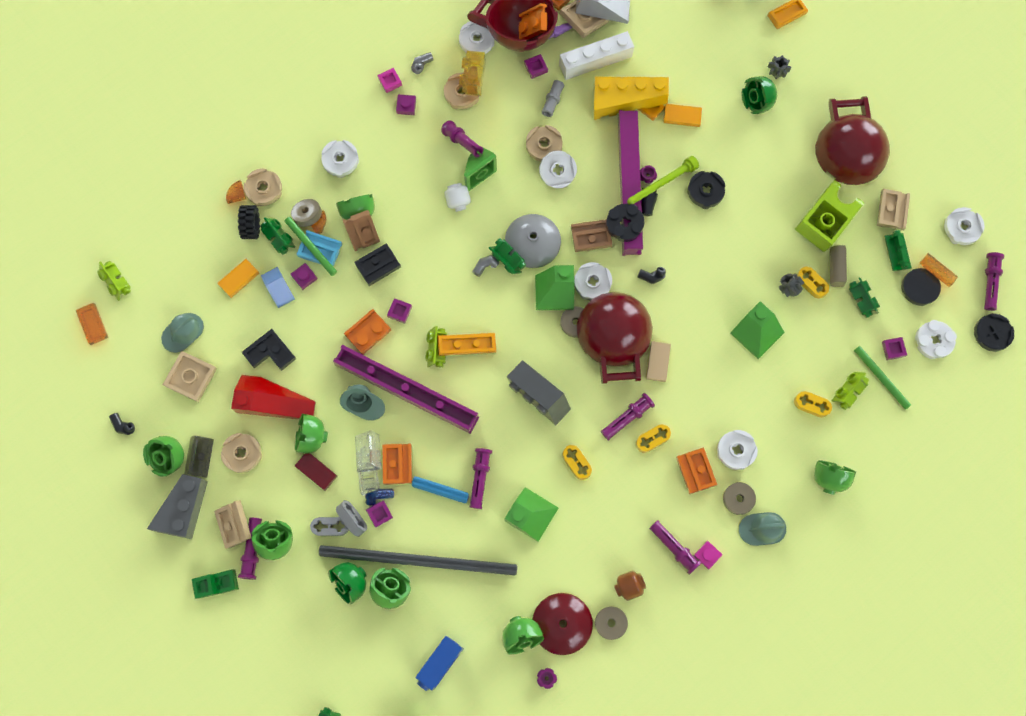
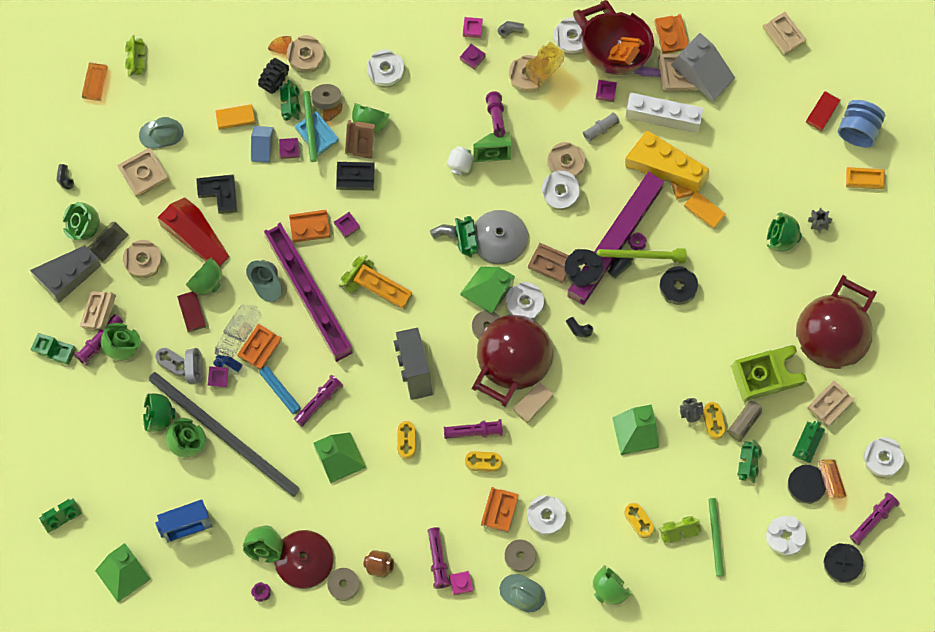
camera: 35 degrees right, 5 degrees down
magenta plate [882,337,907,360] -> none

